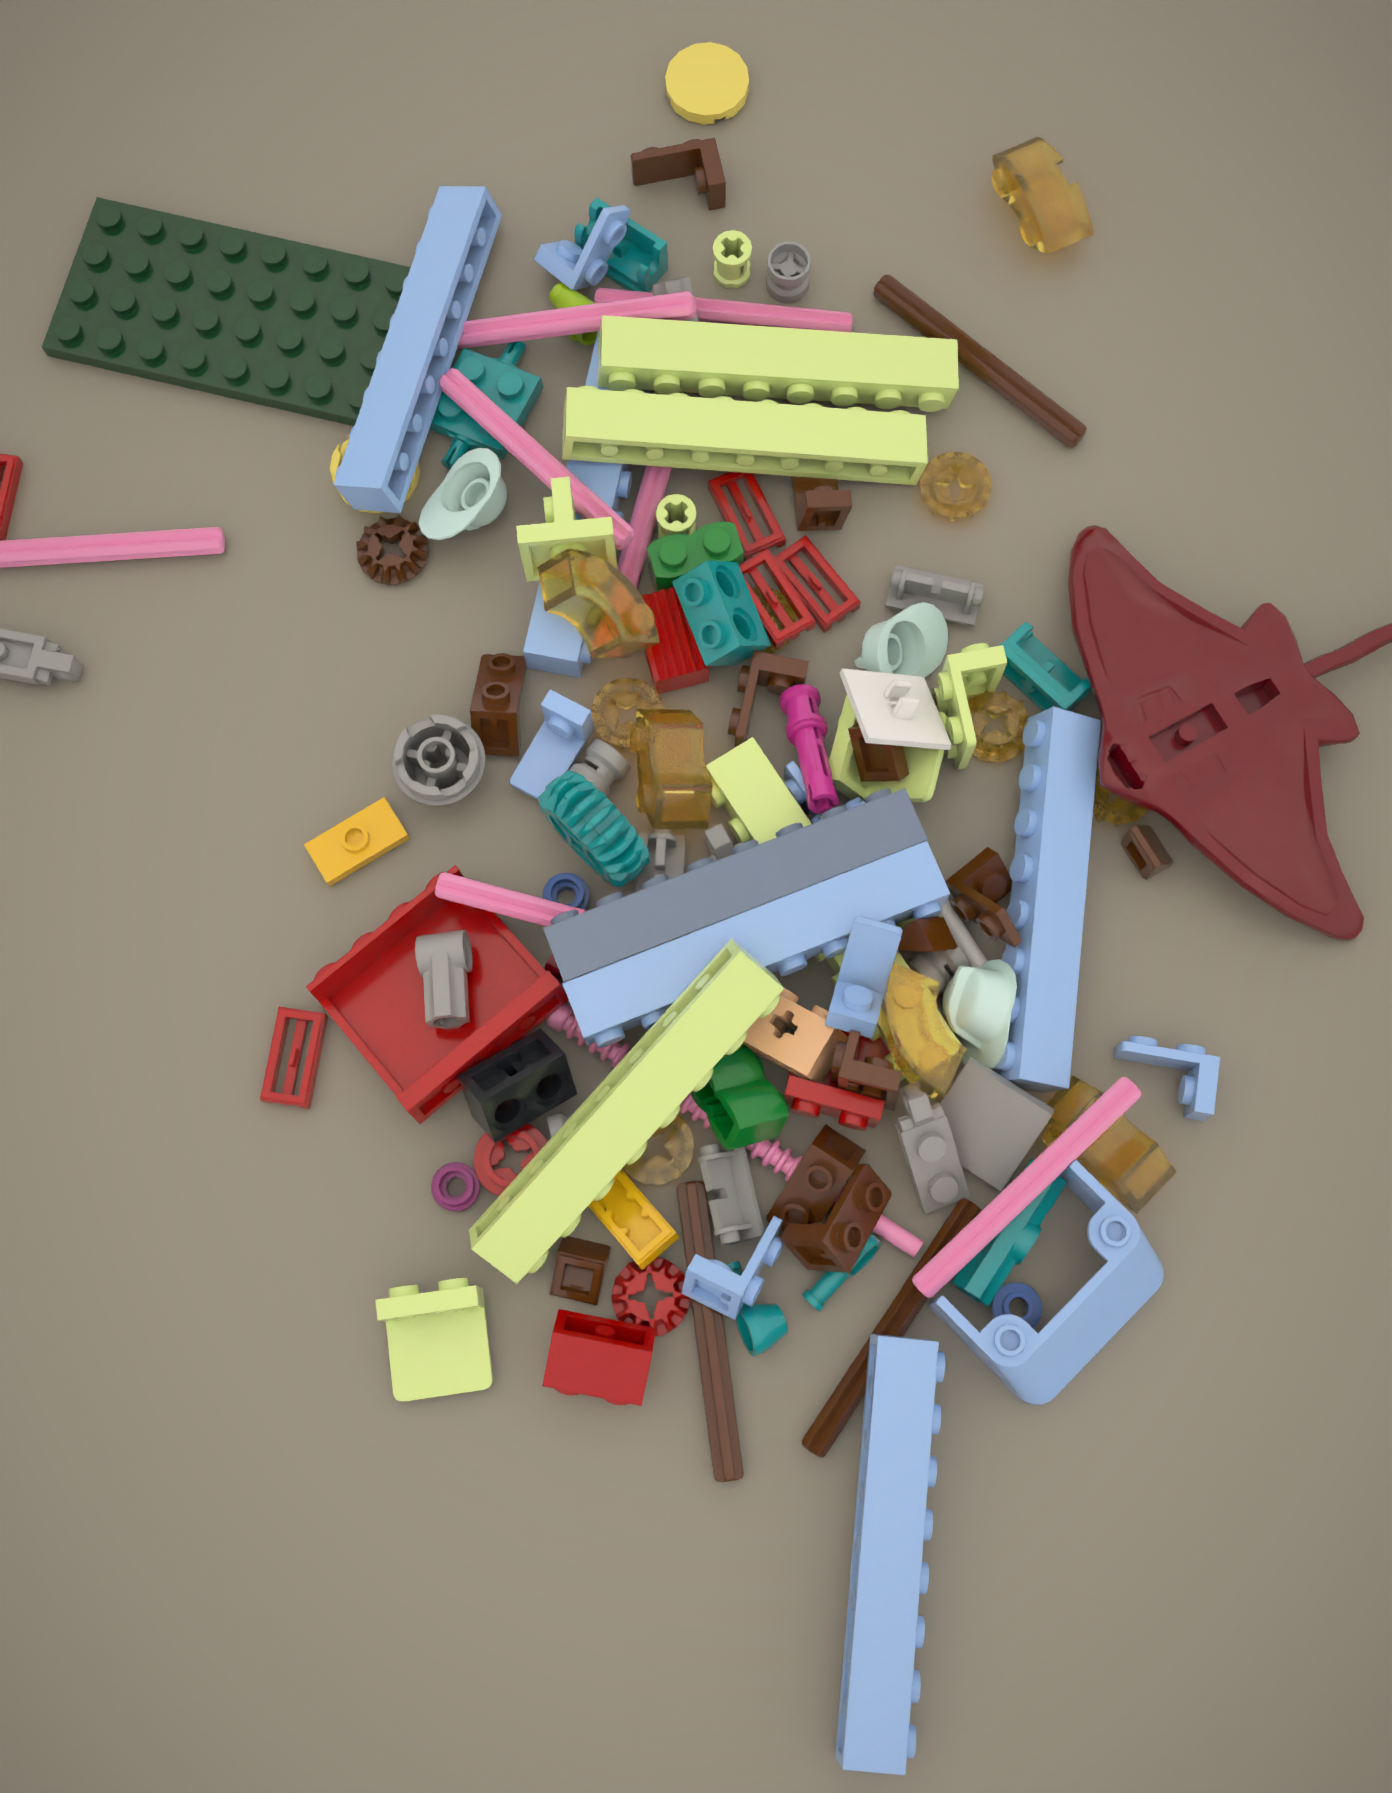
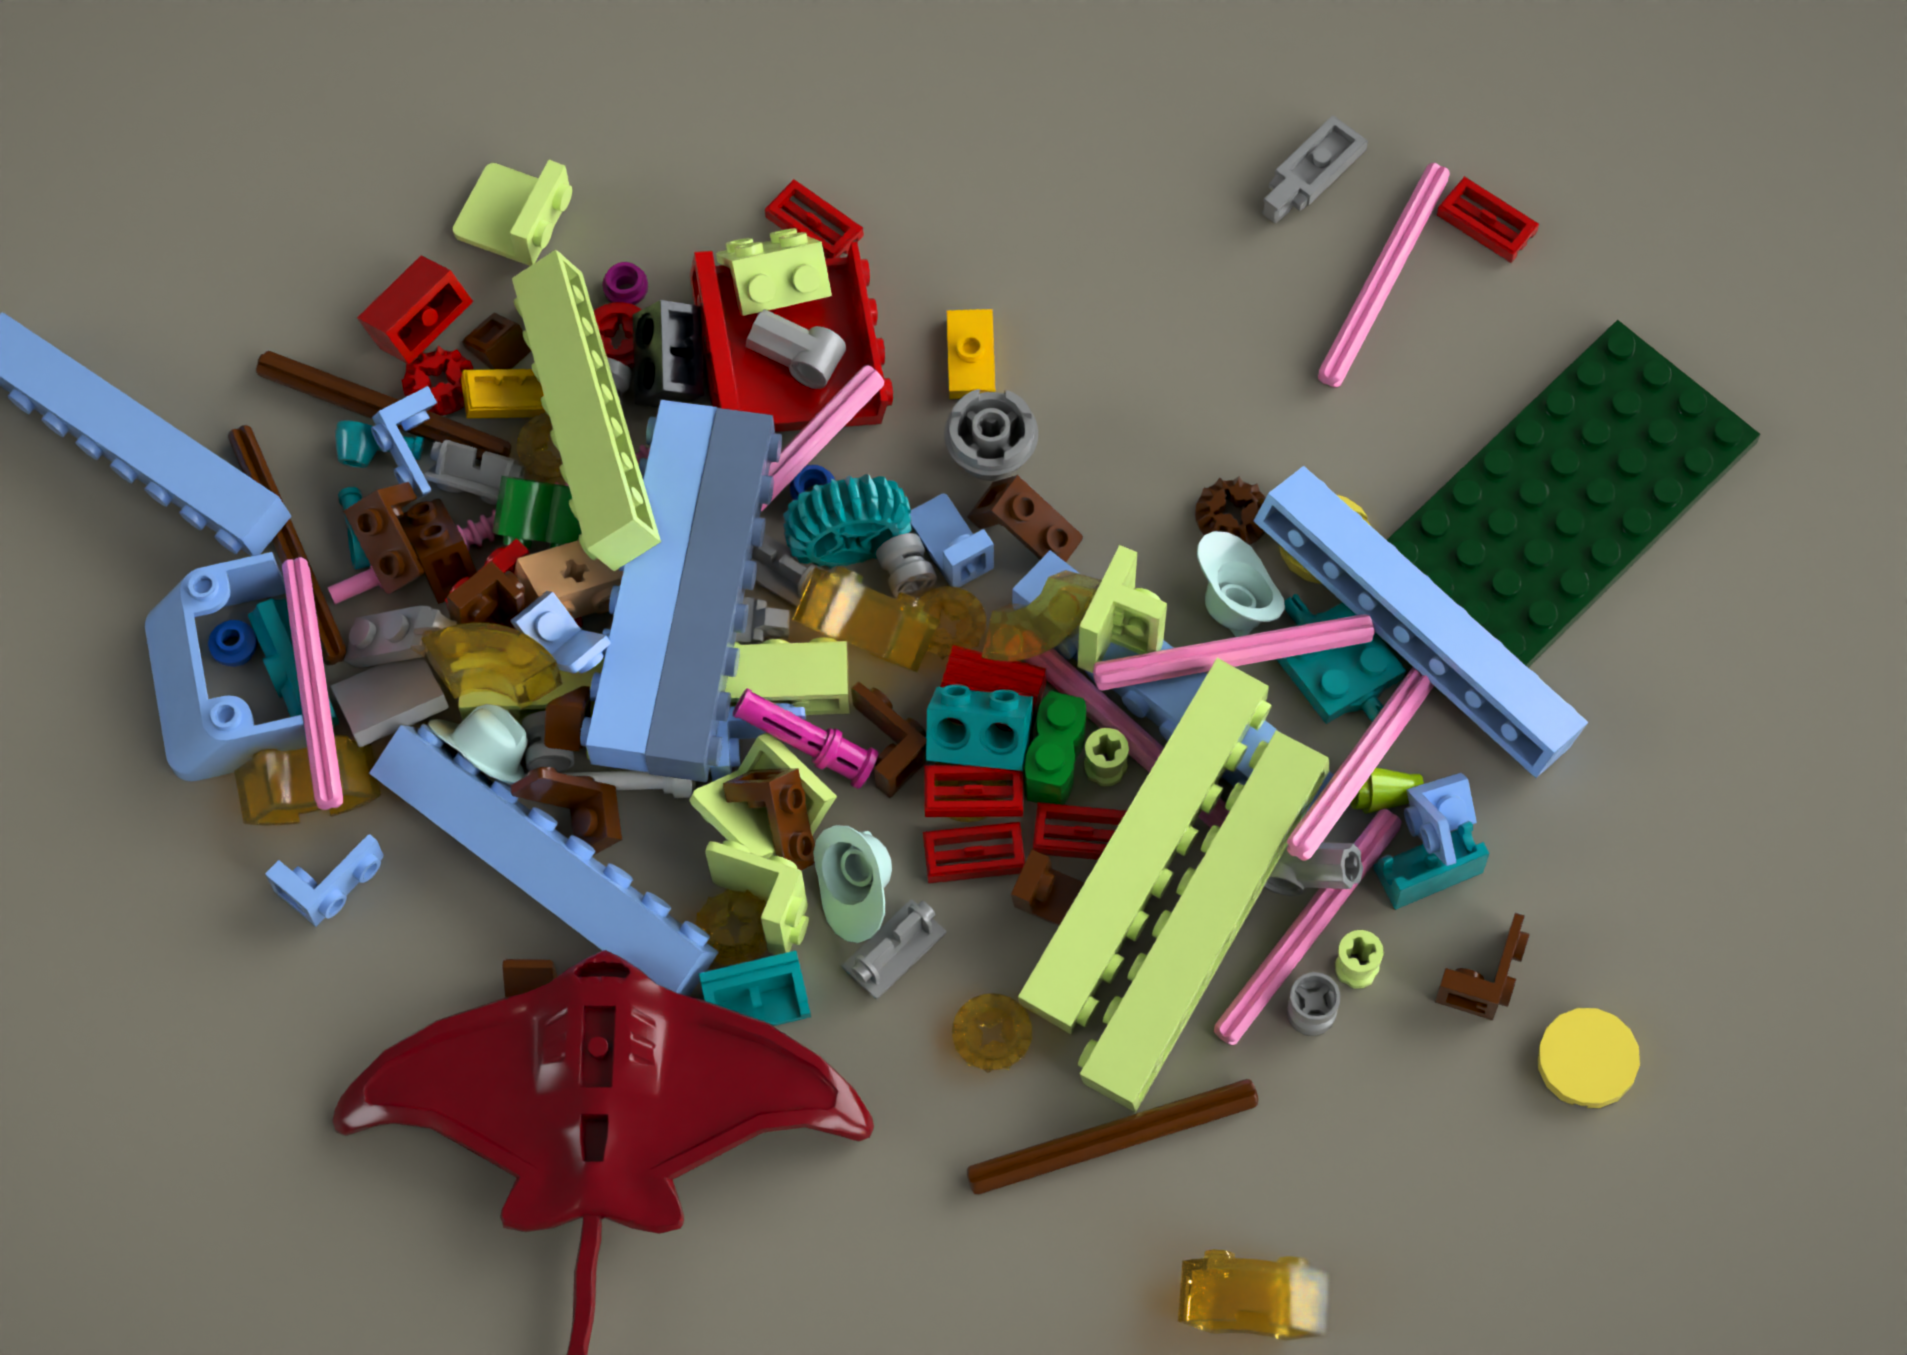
camera: 120 degrees right, 10 degrees down
white piece [839,668,952,750] -> none
none -> yellowish green bracket [716,228,832,316]

